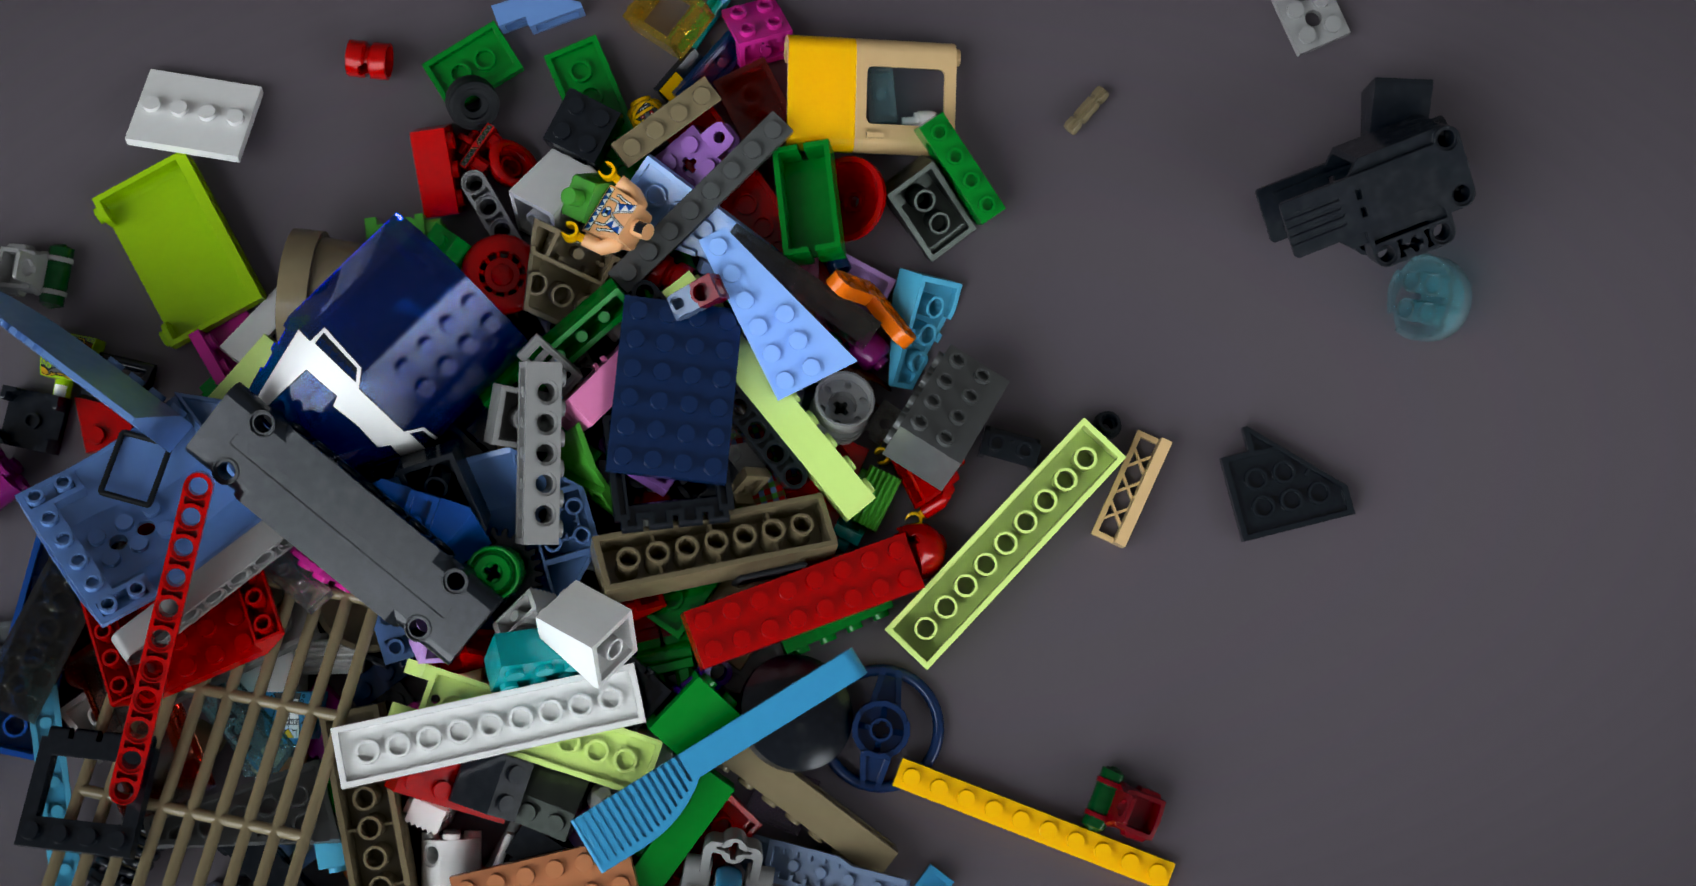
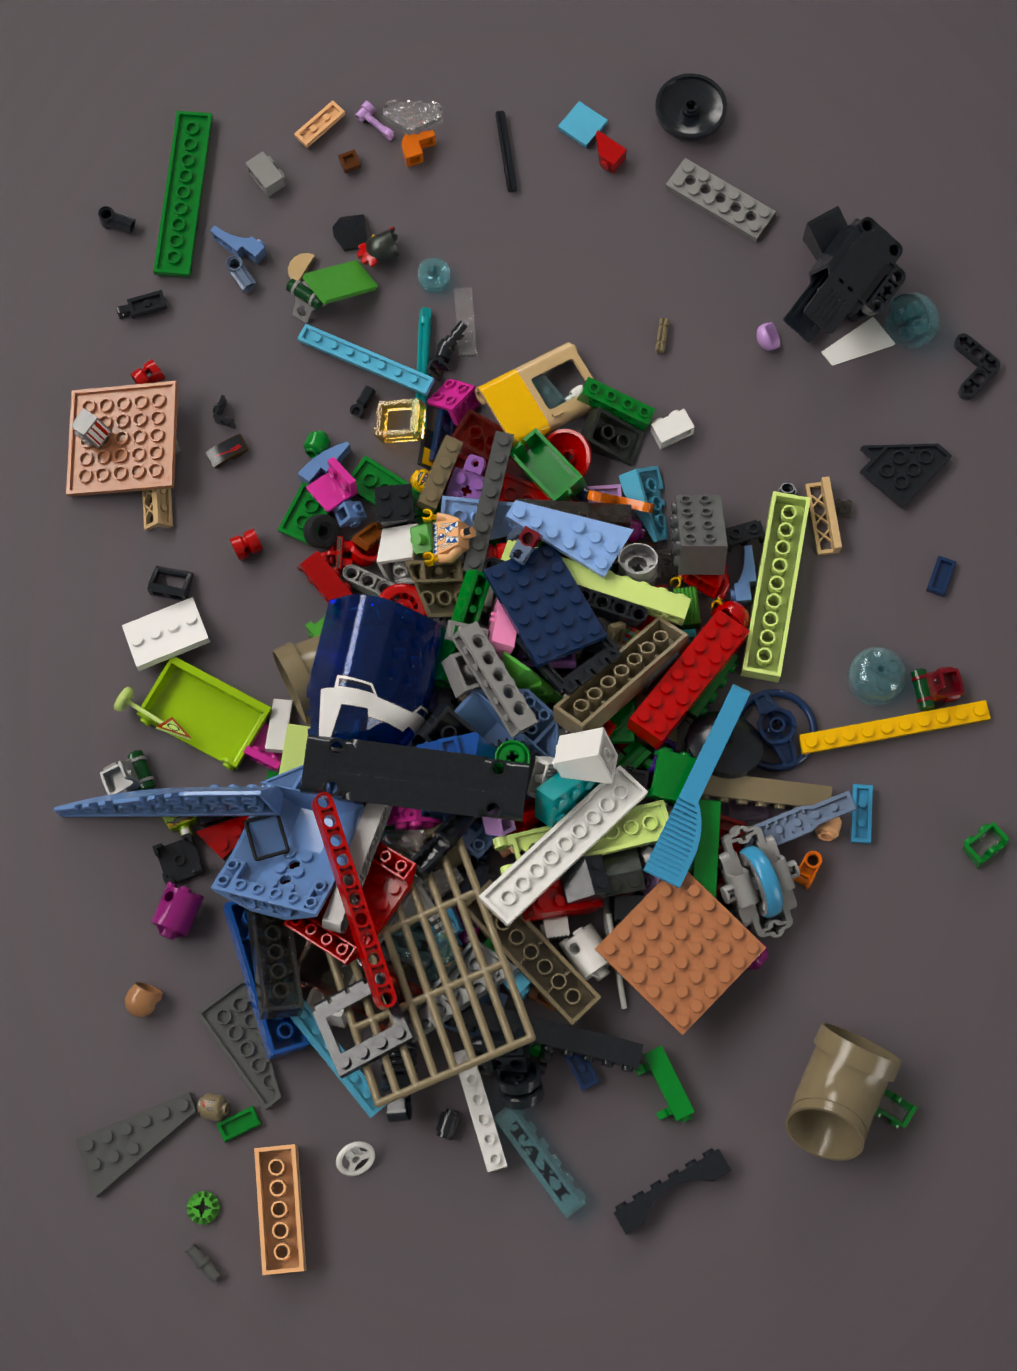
camera: 30 degrees left, 10 degrees down
none -> yellowish green piece [114,686,192,741]
none -> black tile [147,566,193,601]
none -> dark pink bracket [306,456,358,513]
none -> medium blue brick [333,500,367,528]
none -> dark orange tile [352,522,382,551]
none -> black slope [410,814,477,881]
none -> white brick [650,409,695,450]
none -> medium blue slope [730,545,757,606]
none -> lavender hair [756,322,780,351]
none -> white sticker [821,317,895,366]
none -> clear smoke plate [834,499,853,518]
none -> clear light blue cylinder [847,646,907,706]
none -> dark blue tile [926,556,956,597]
none -> black beam [954,333,1000,400]

